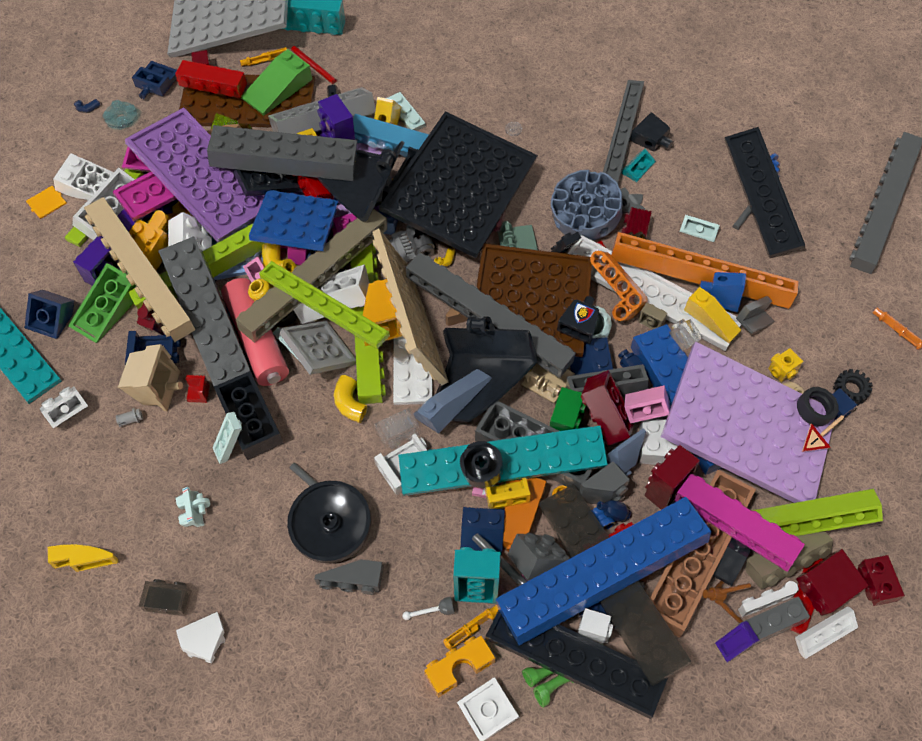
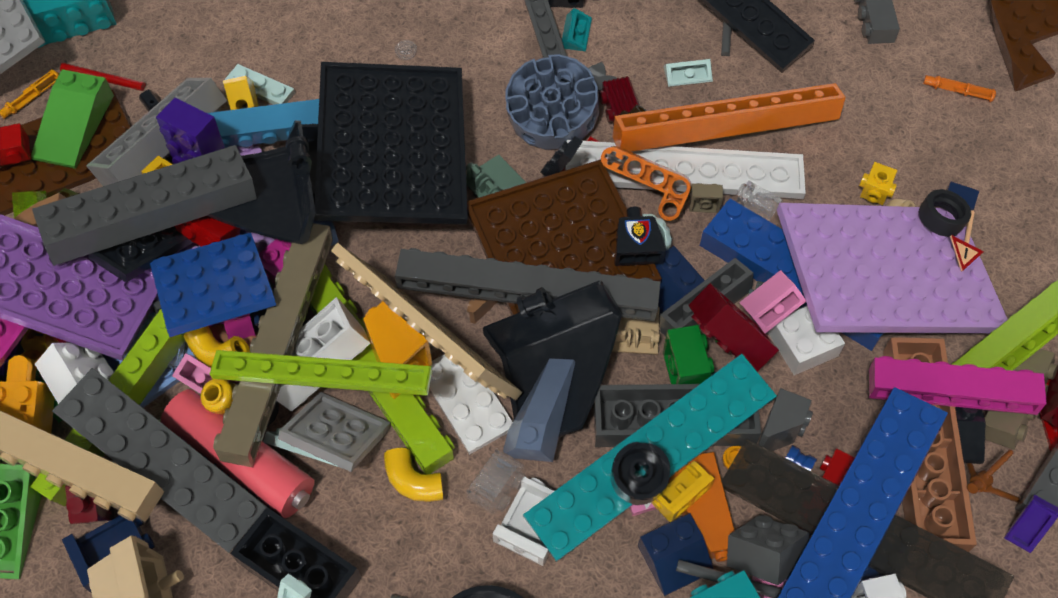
camera: 30 degrees left, 0 degrees up
red panel [186,375,210,403] -> none
light grey piece [389,231,416,263] -> none
flat silver piece [406,225,435,257] -> none
yellow arm [433,248,455,267] -> none
dark blue plant [597,500,631,522] -> none
sand blue slope [606,428,646,476] -> none
dark blue arm [618,349,645,368] -> none
dark red brick [644,445,700,510] -> none
yellow slope [684,287,741,343] -> none
blue torso [700,272,746,312] -> none
dark grey panel [736,296,775,334] -> none
white plate [738,581,798,618] -> none
black tyre [833,369,873,406] -> none

